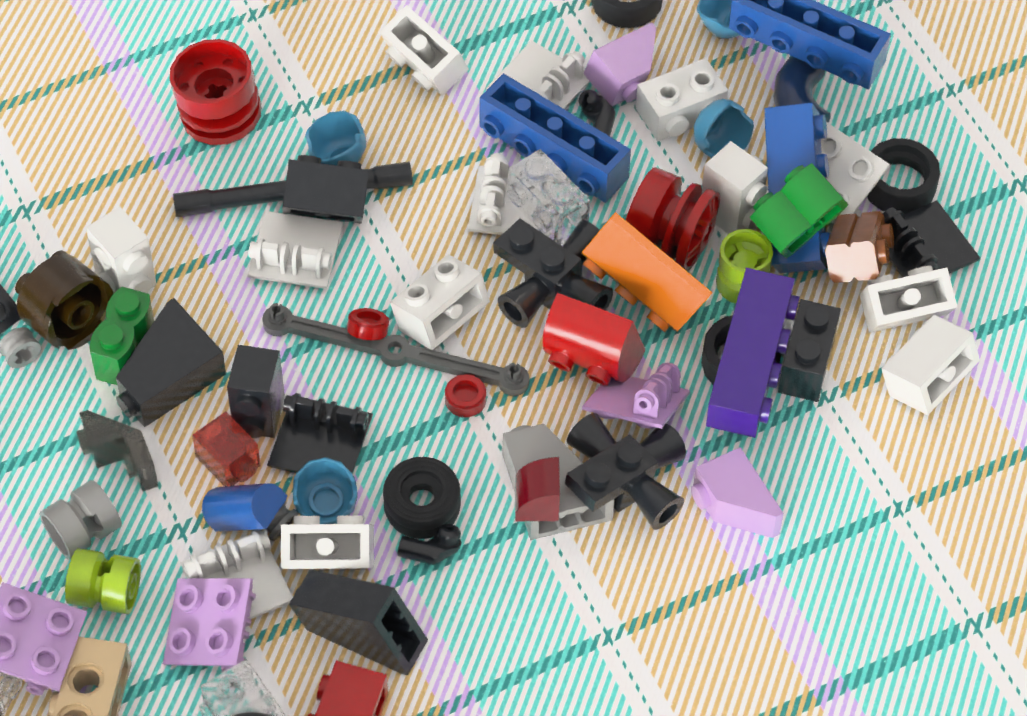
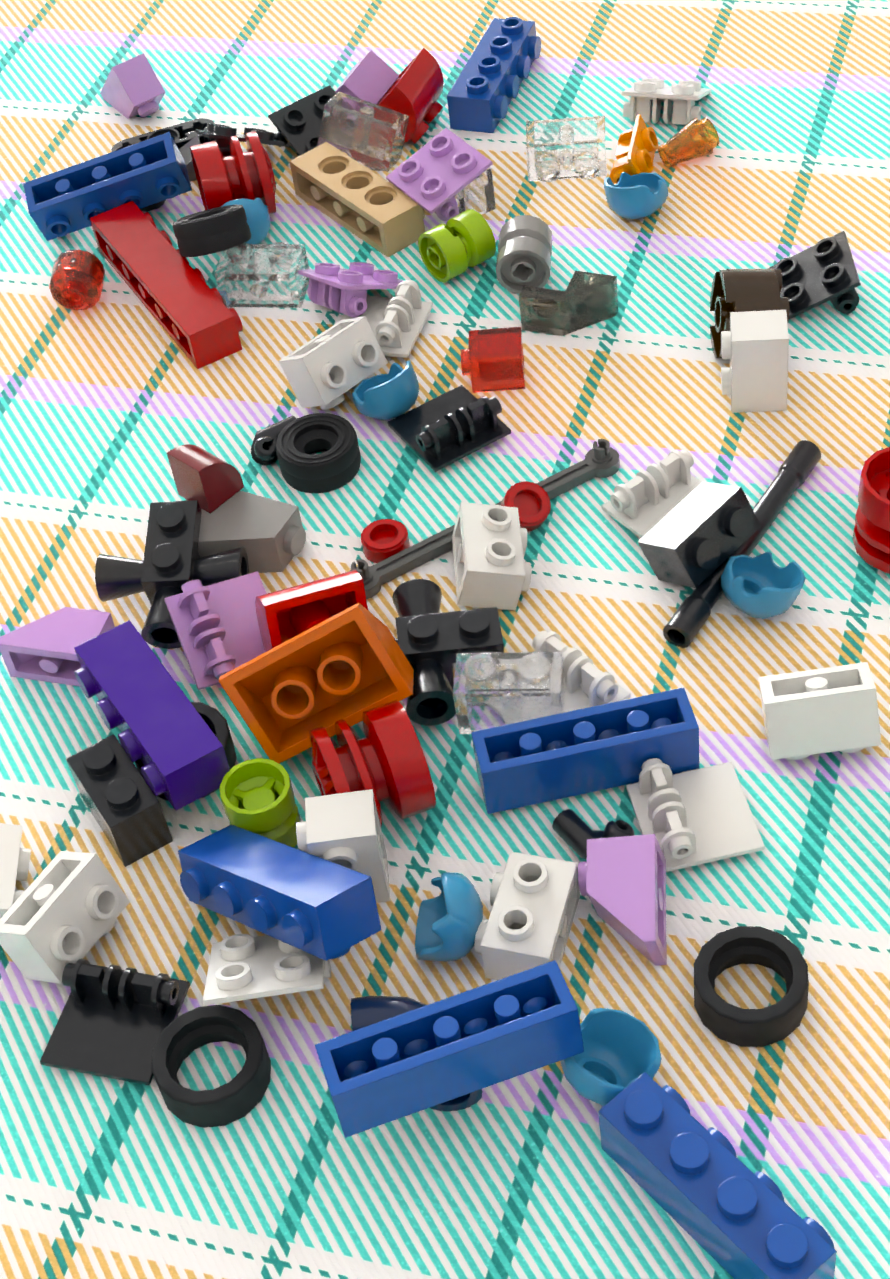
camera: 140 degrees right, 10 degrees down
green brick [89,286,154,386] -> none
black slope [116,298,226,427] -> none
blue brick [202,483,288,532] -> none
black brick [227,345,285,438] -> none
dark grey bush [259,501,299,542] -> none
black slope [289,570,428,675] -> none
green brick [749,163,849,259] -> none
dark orange brick [825,211,894,283] -> none

